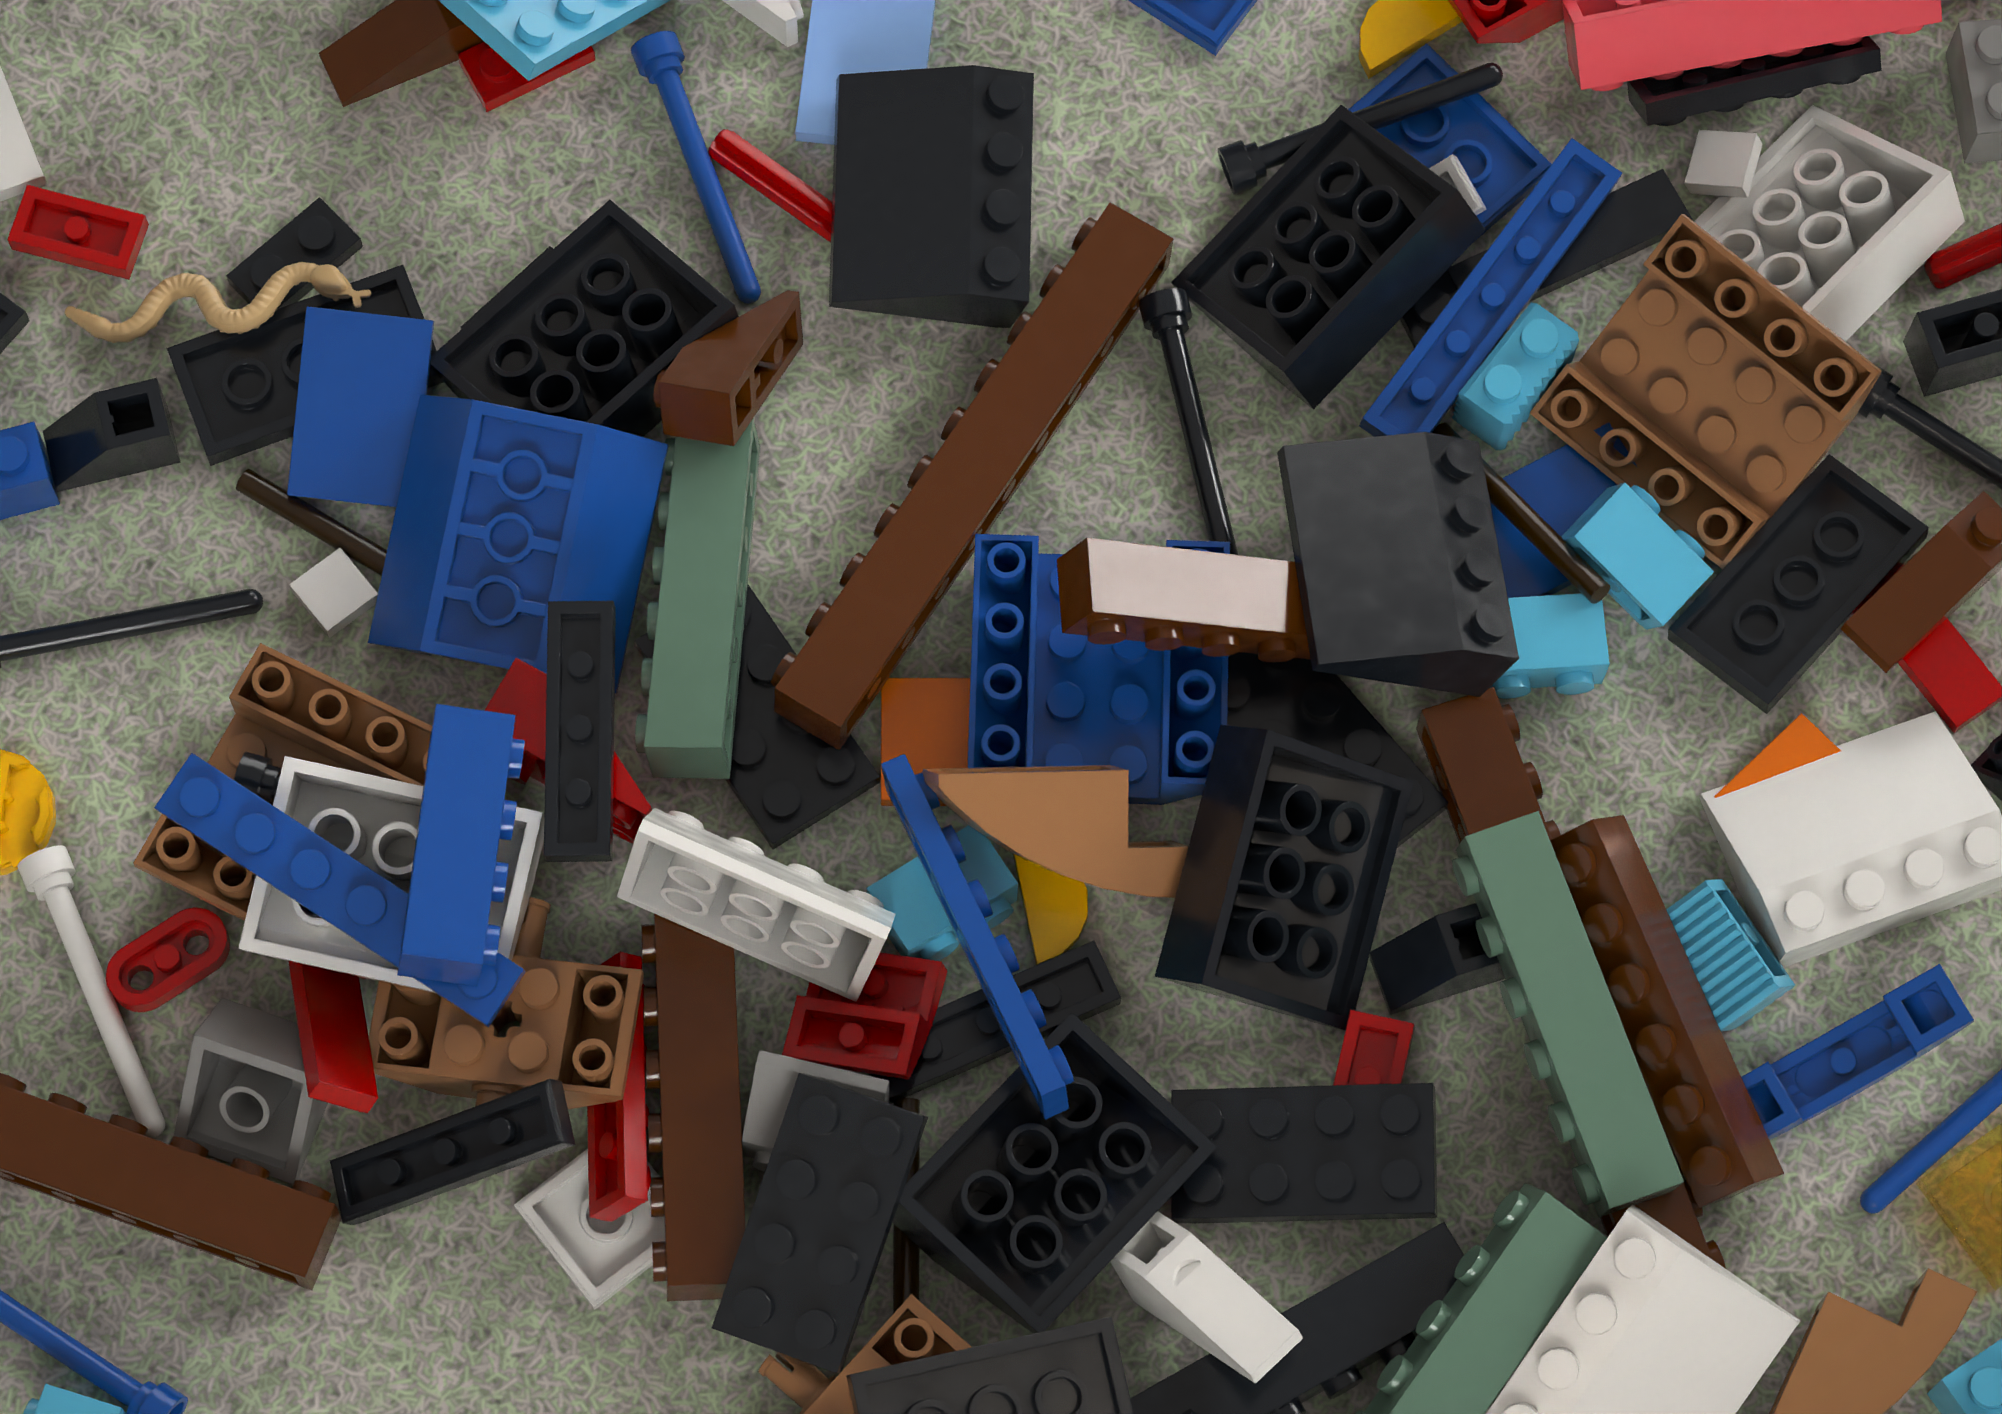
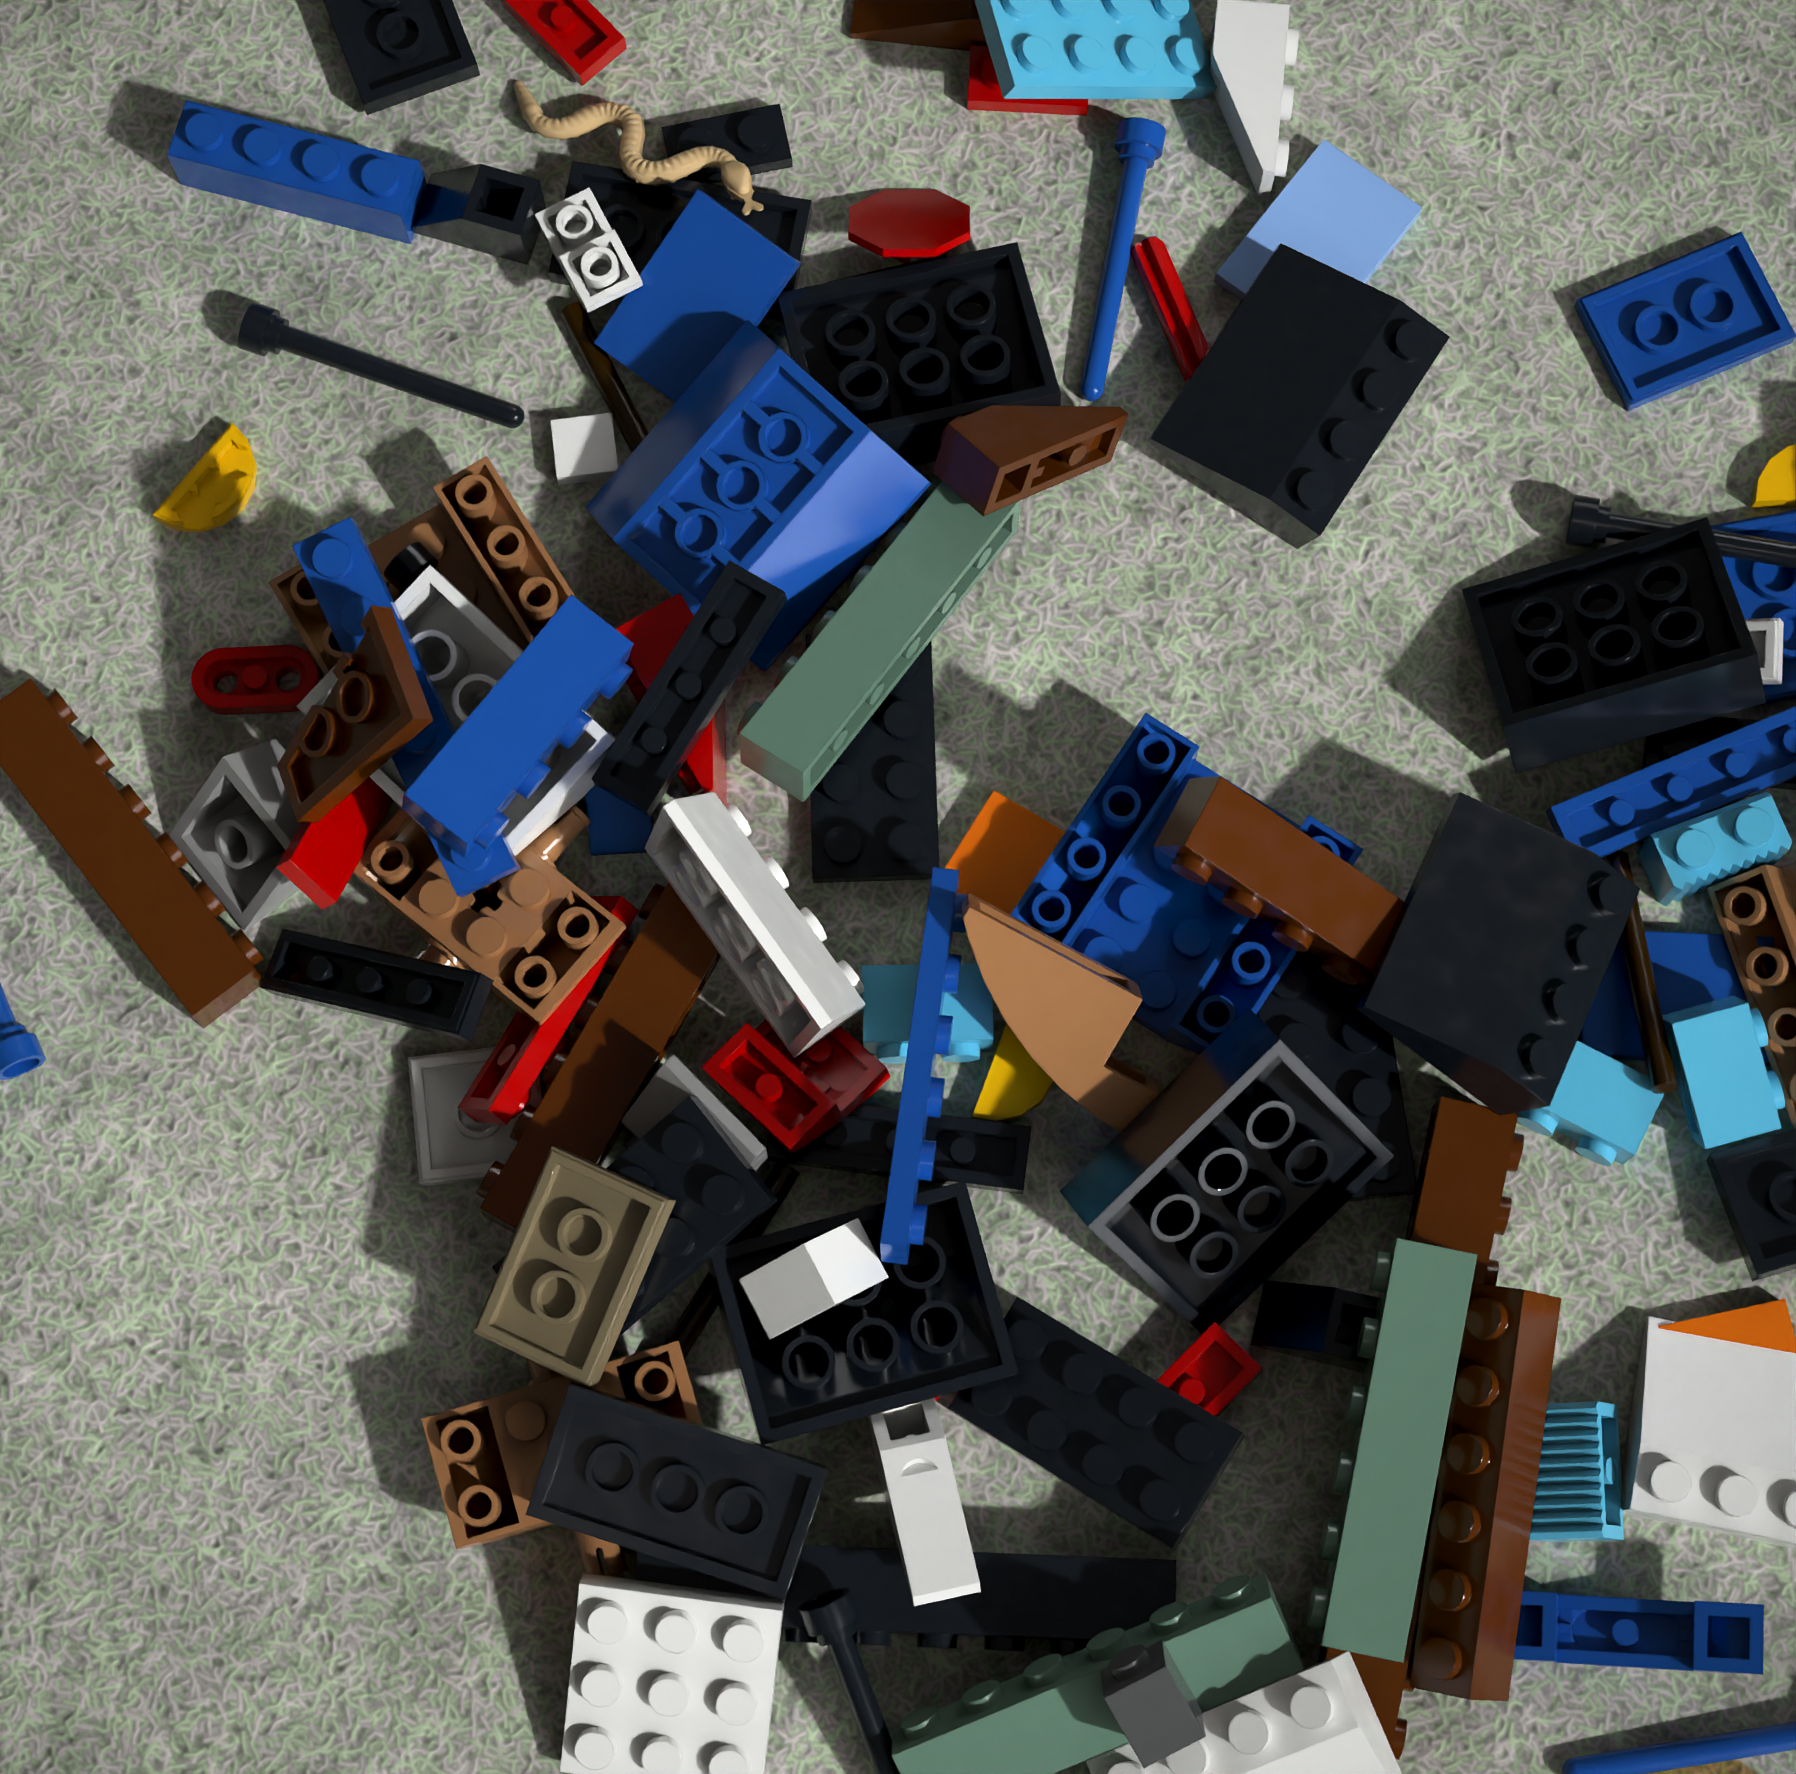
camera: 35 degrees right, 5 degrees up
white piece [17,845,165,1138] -> none
reddish brown brick [771,202,1174,750] -> none
black piece [1139,288,1238,555] -> none
none -> reddish brown wing [277,605,433,823]
none -> dark tan tile [473,1146,676,1388]
none -> white slope [534,188,643,313]
none -> blue slope [586,785,653,856]
none -> white slope [739,1218,889,1340]
none -> red piece [848,189,970,264]
none -> dark grey brick [1101,1640,1206,1768]

